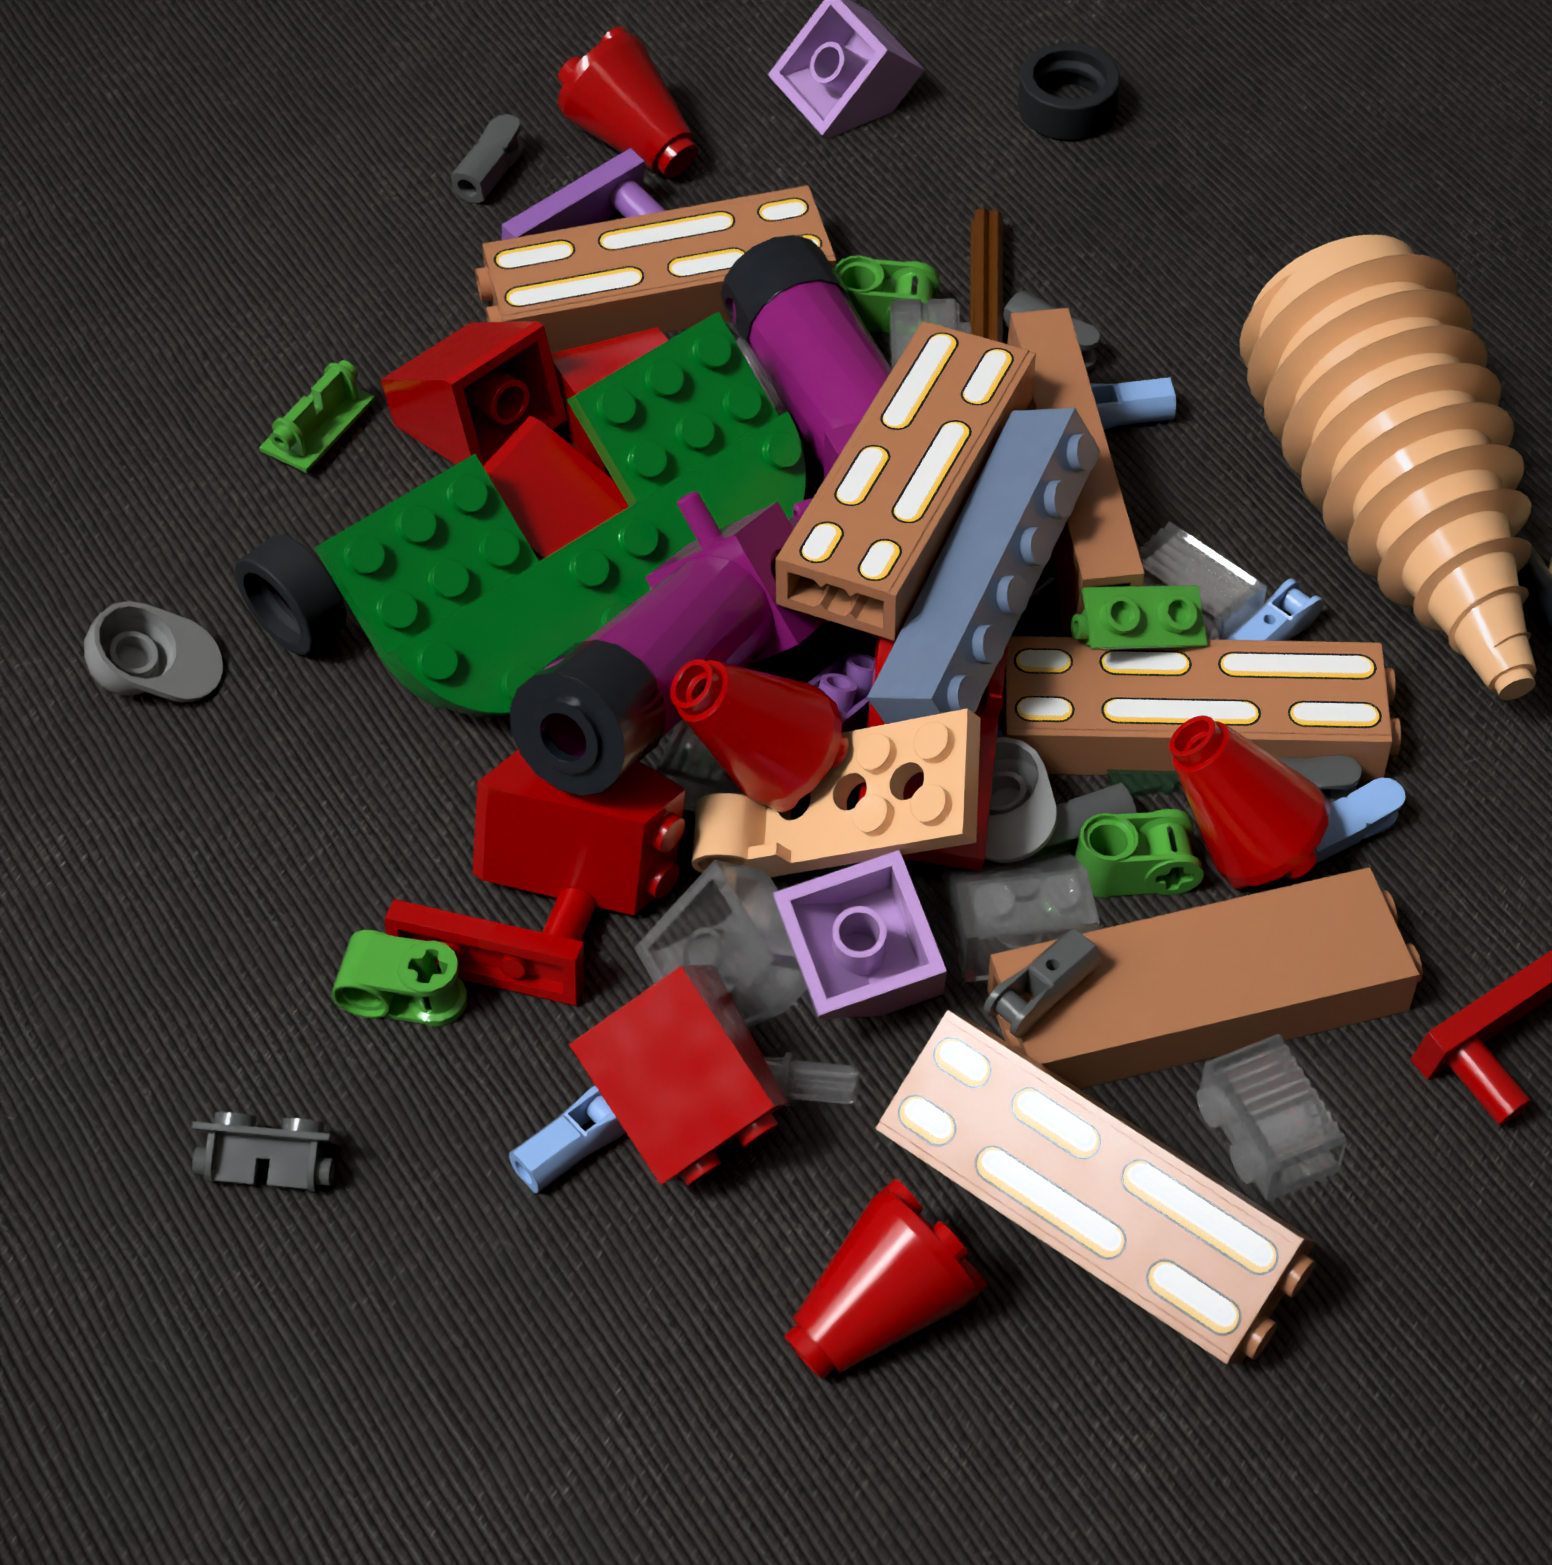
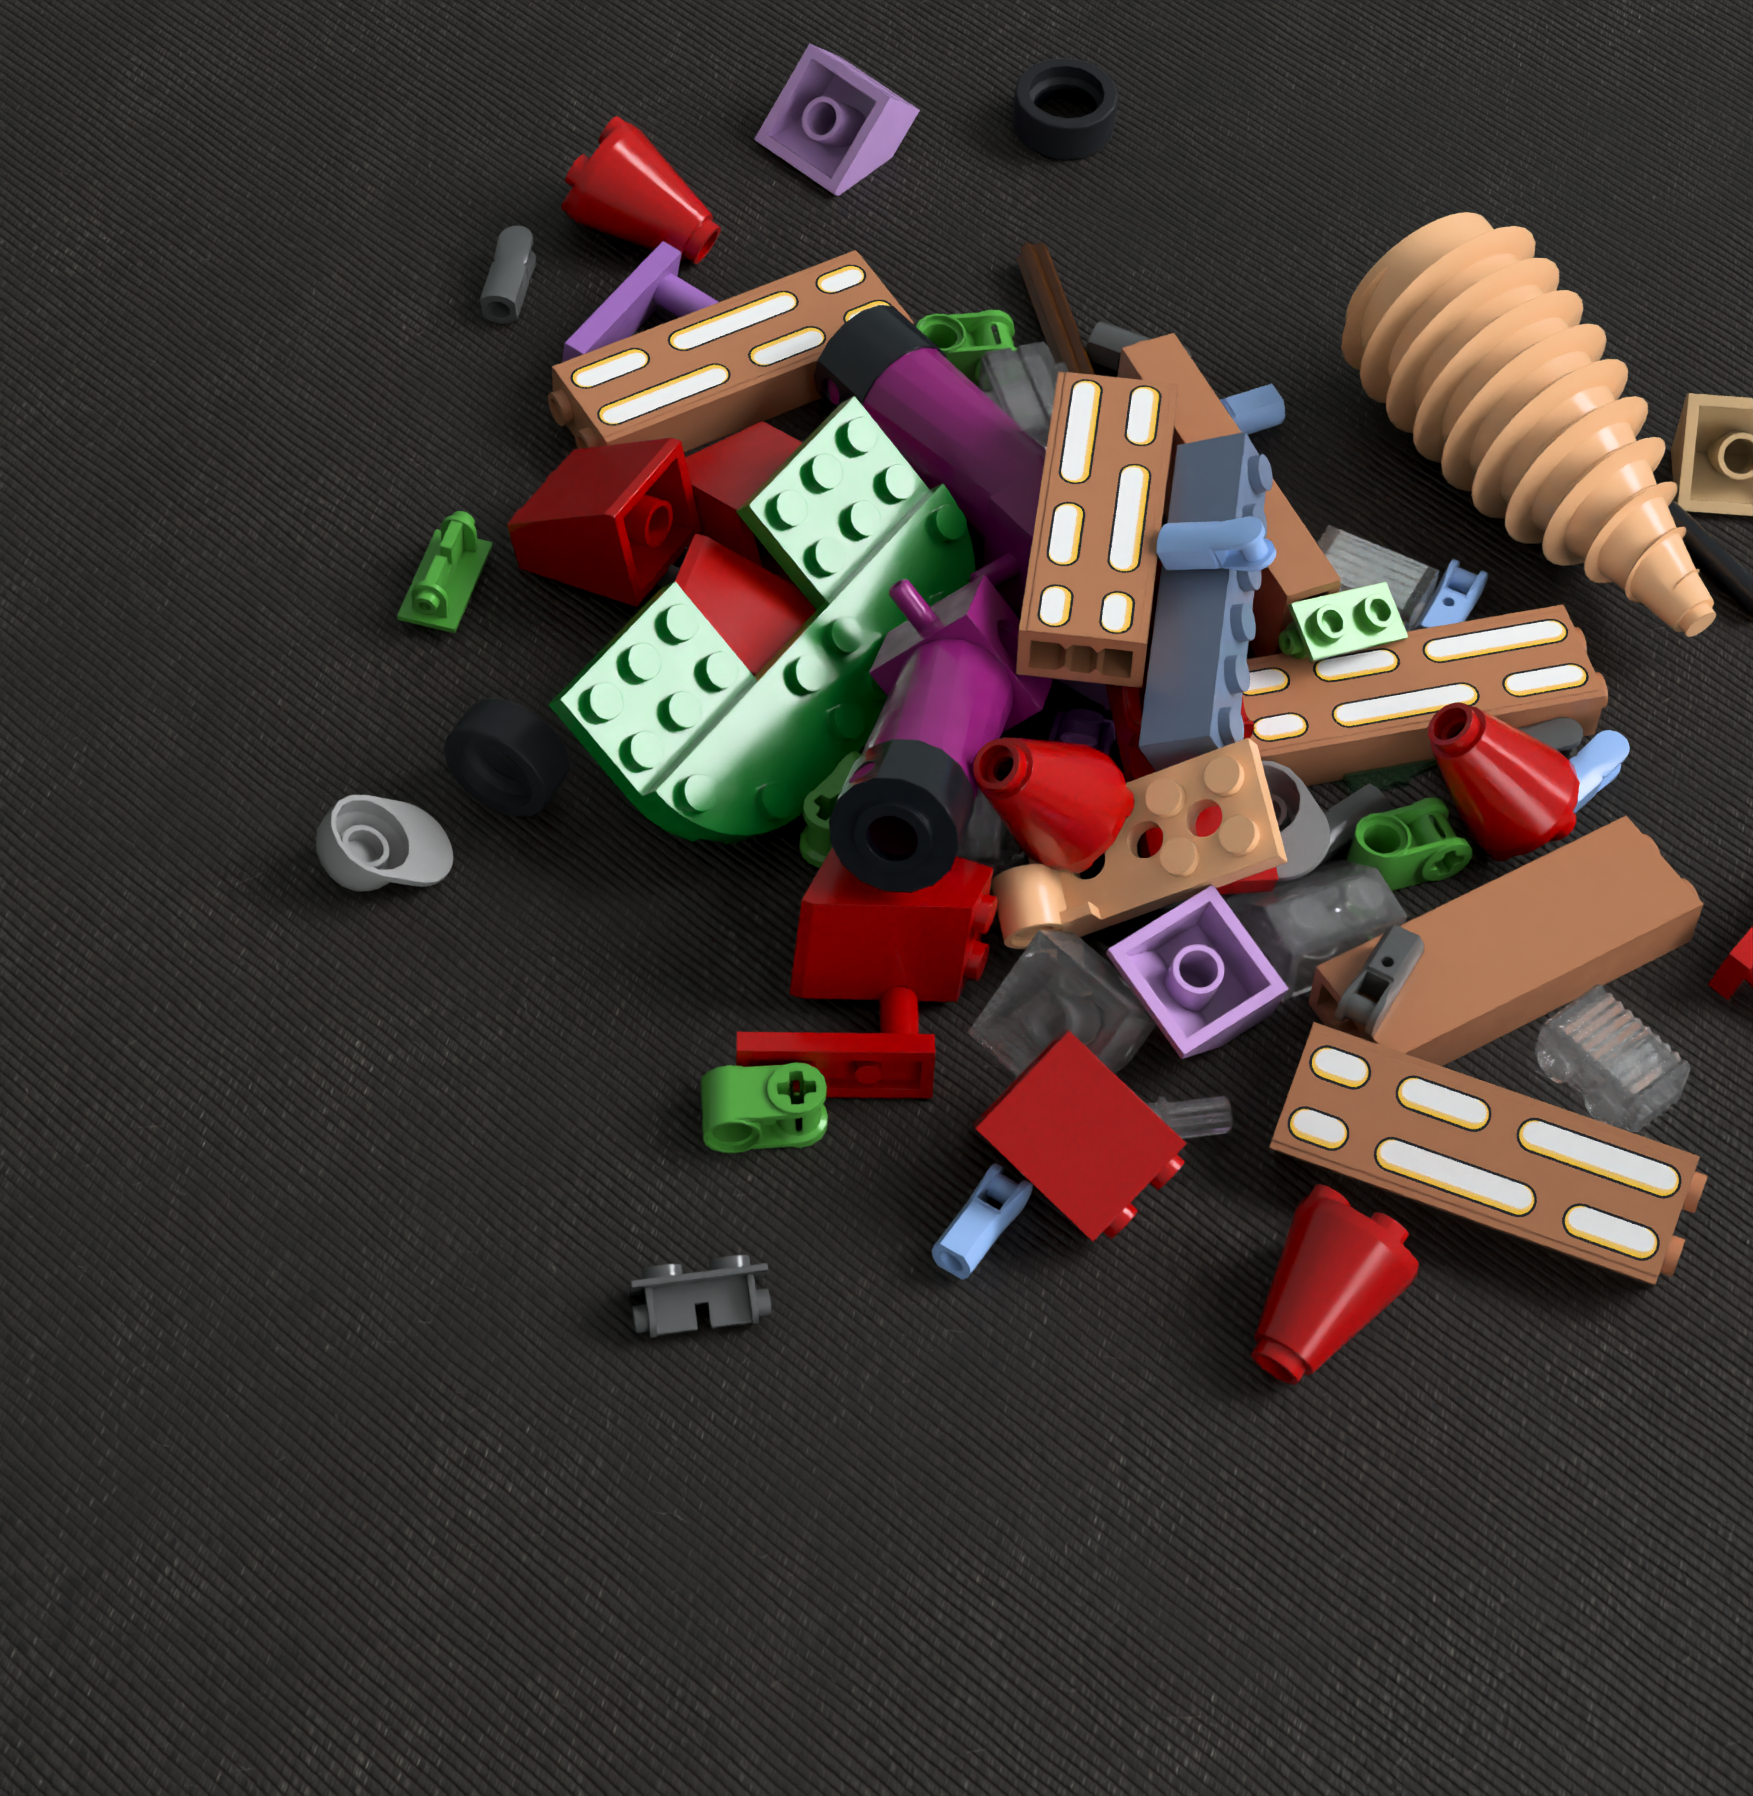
camera: 20 degrees left, 0 degrees up
none -> light blue bar [1156,516,1277,572]

